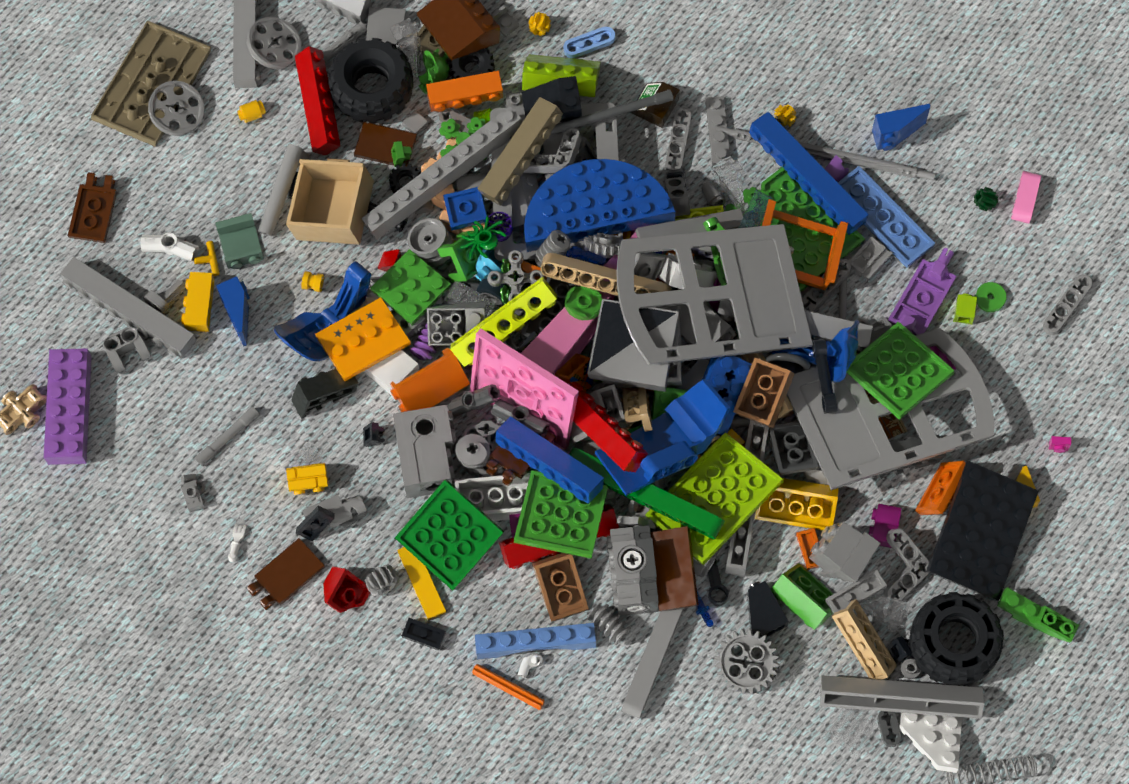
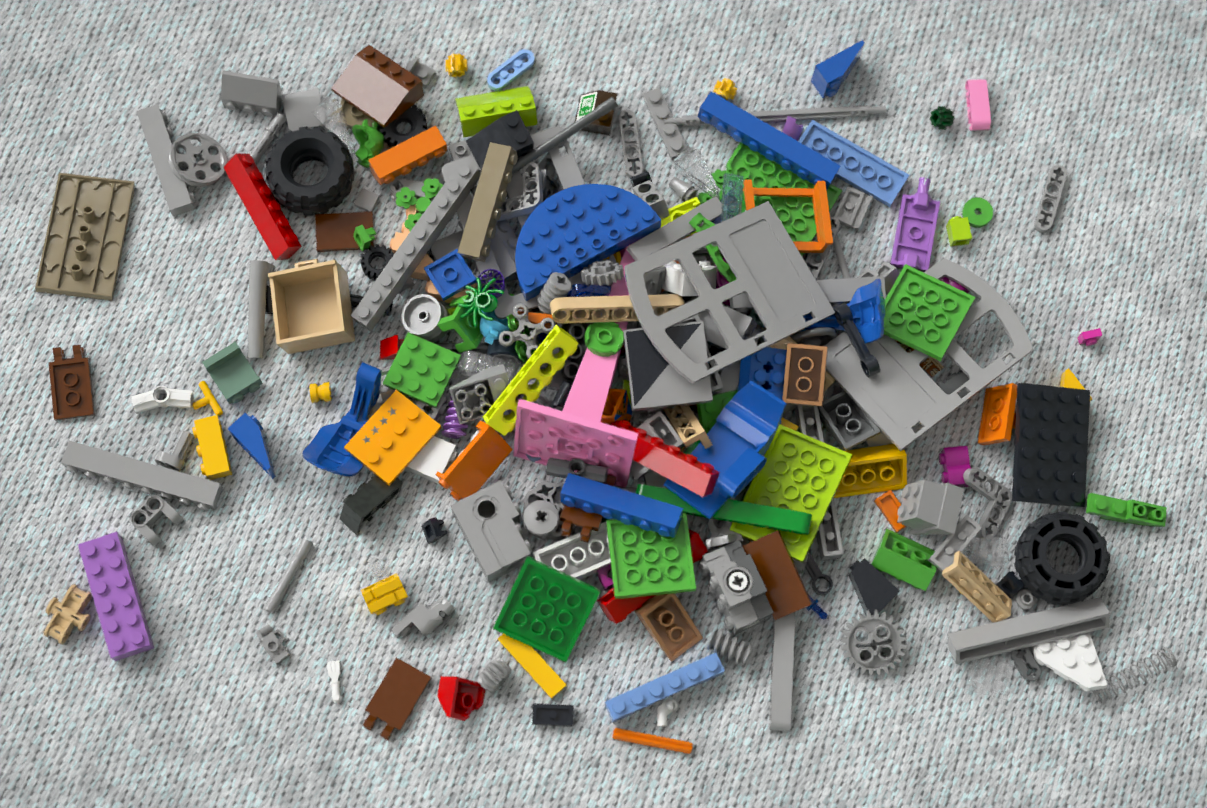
camera: 25 degrees left, 5 degrees up
light grey wedge [148,81,204,136] -> none
yellow brick [237,100,266,123] -> none
black plate [296,505,335,541] -> none
dark grey piece [448,384,500,416] -> none
clear neon green slope [473,108,492,123] -> none

